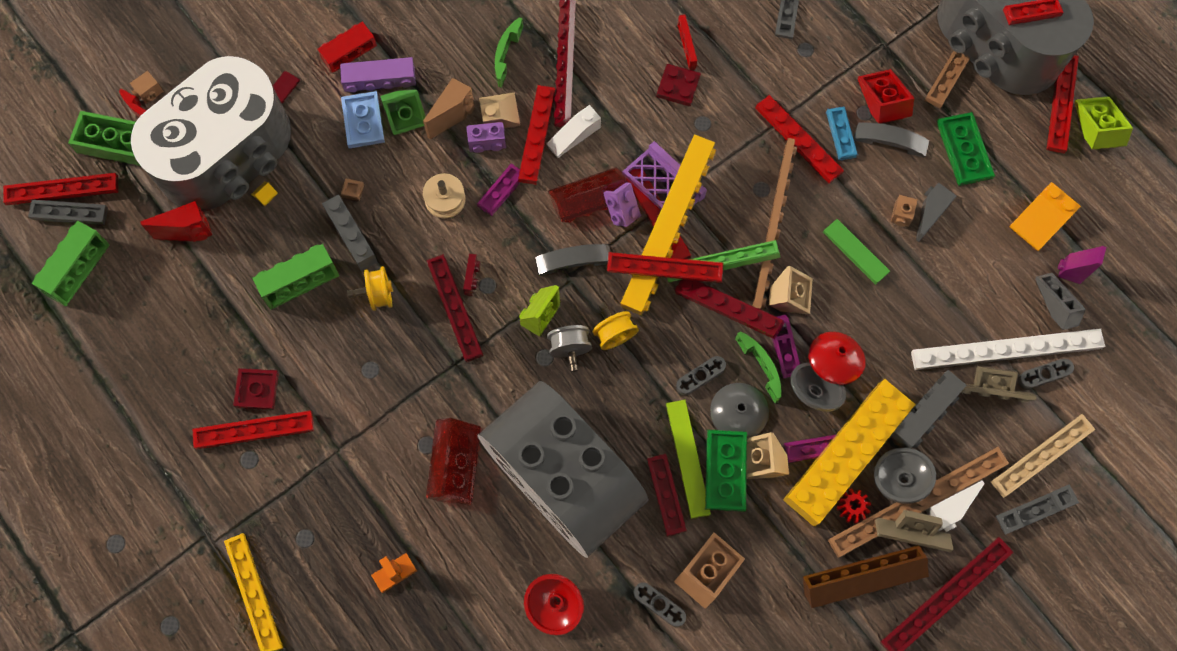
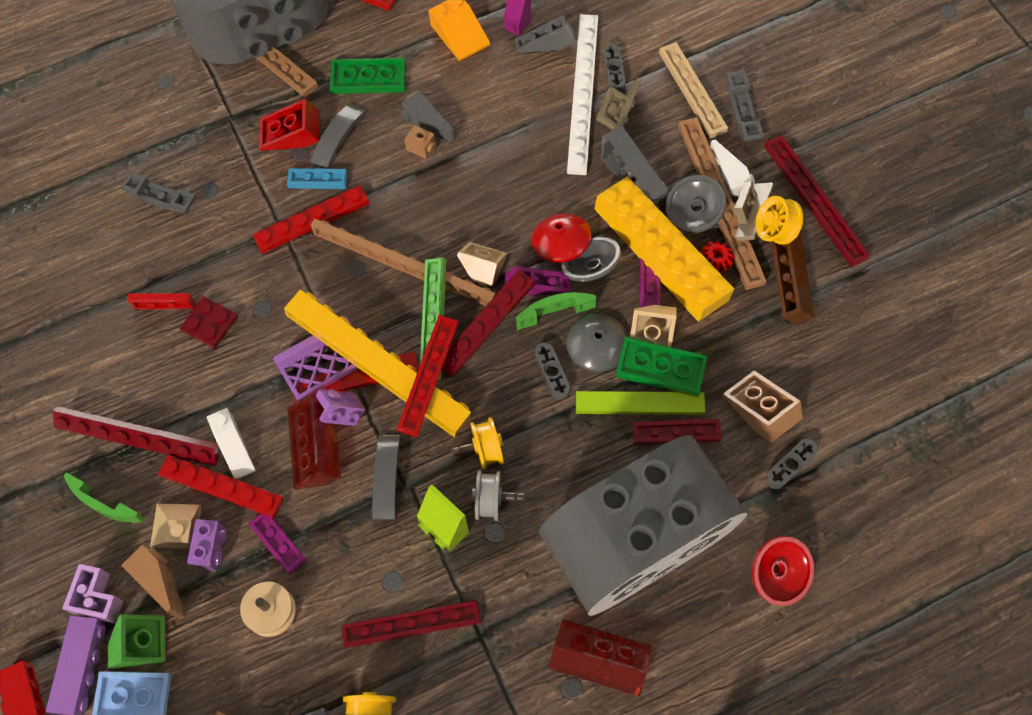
camera: 75 degrees left, 5 degrees down
dark red plate [463,254,481,296] -> none
bright green tile [823,219,890,285] -> none
none -> lavender brick [62,564,124,624]
none -> yellow wheel [756,196,806,245]

